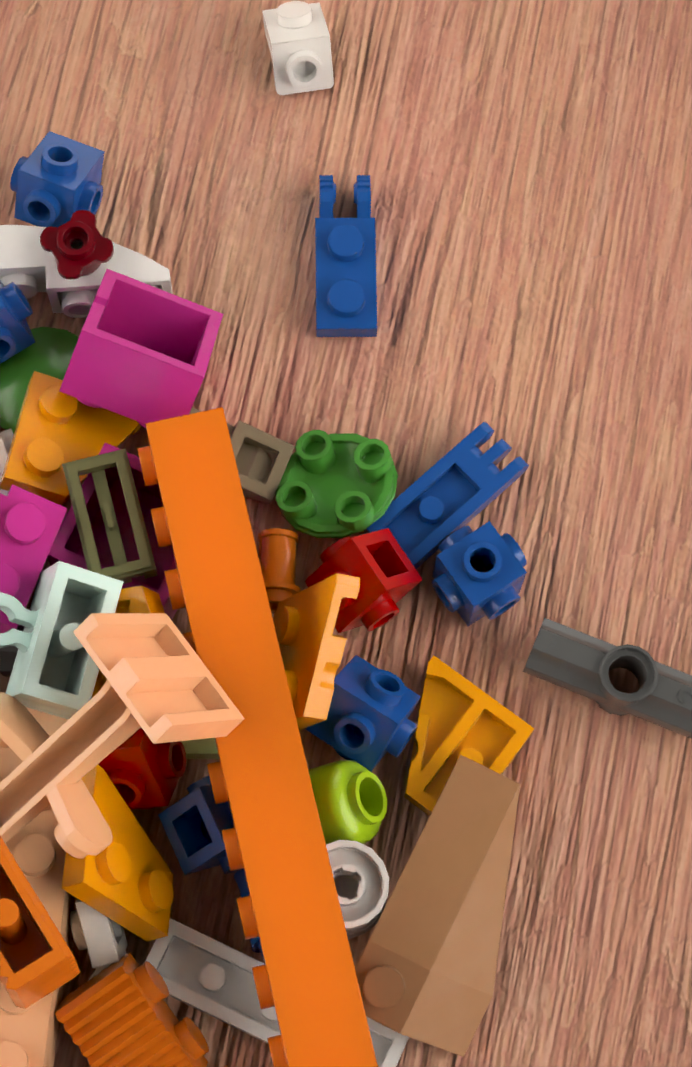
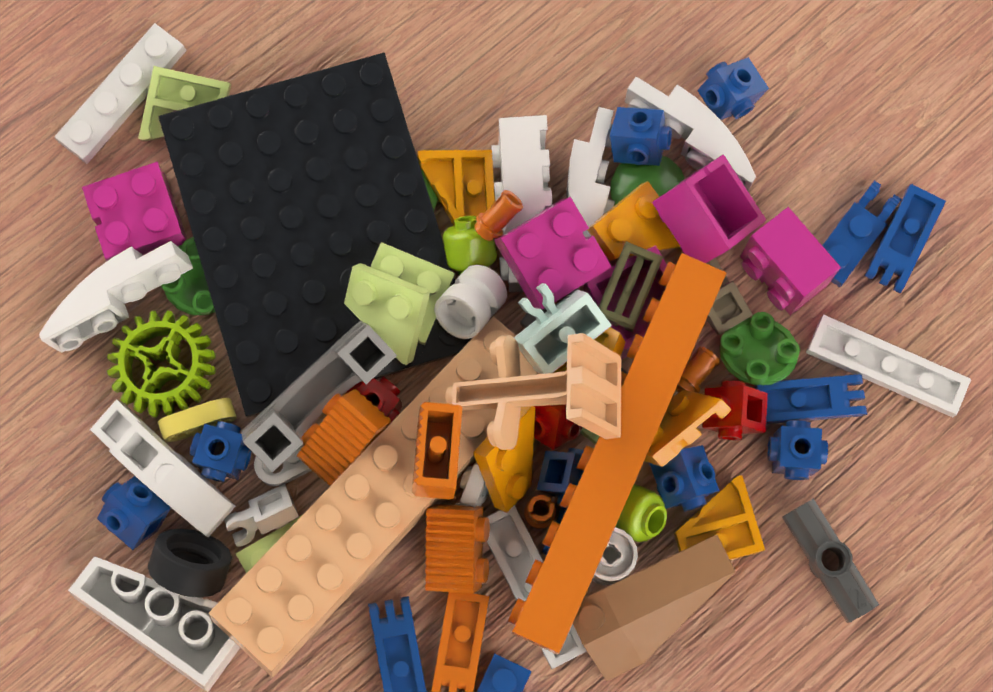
camera: 40 degrees right, 5 degrees up
dark red plate [40,210,114,280] -> none
white bracket [262,1,334,95] -> none
none -> orange pin [524,495,556,529]
none -> dark pink piece [740,207,841,316]
none -> white plate [806,314,971,417]
none -> blue hinge [865,184,946,293]

